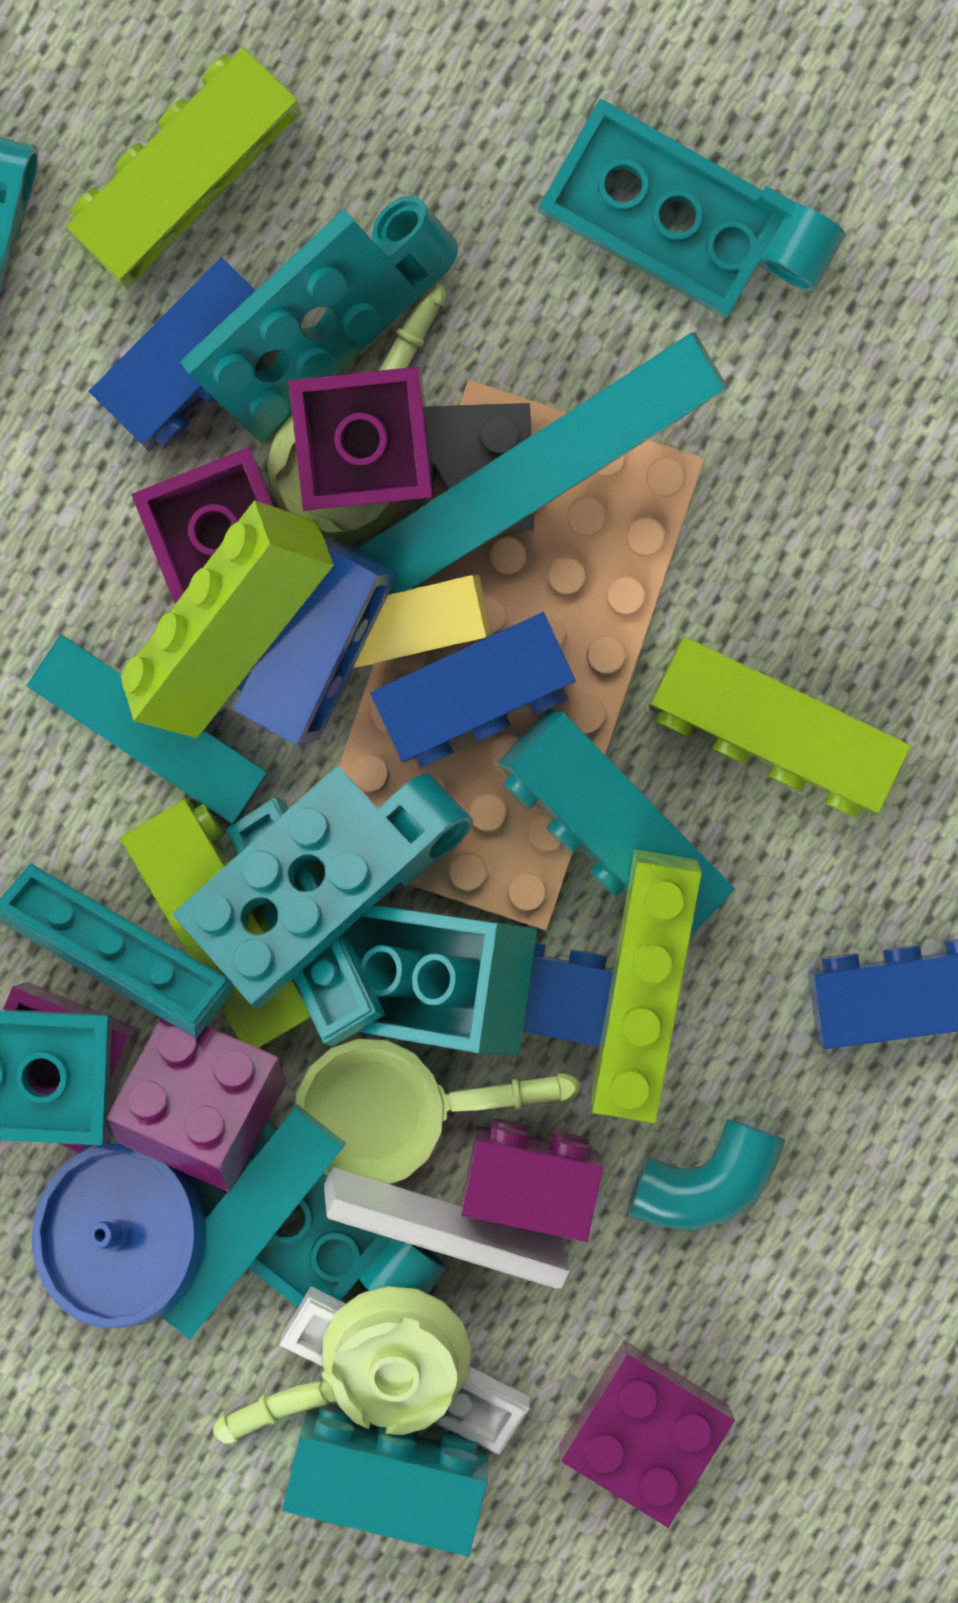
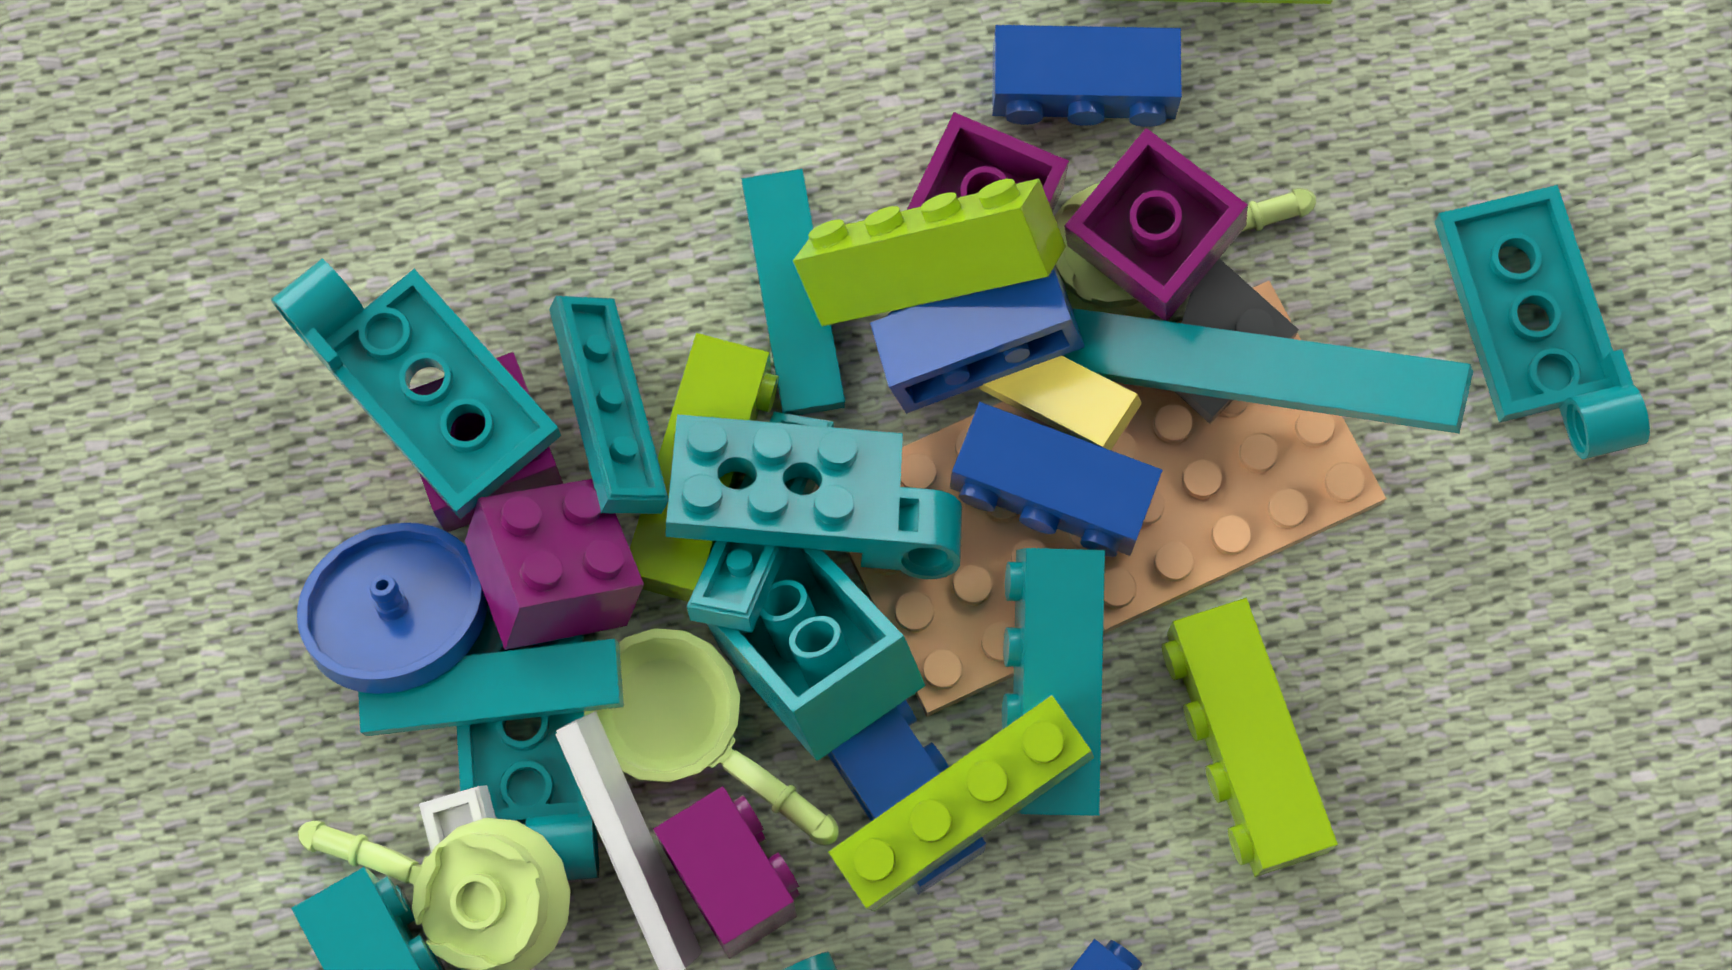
camera: 45 degrees right, 15 degrees down
teal hinge [180,196,458,444] -> none

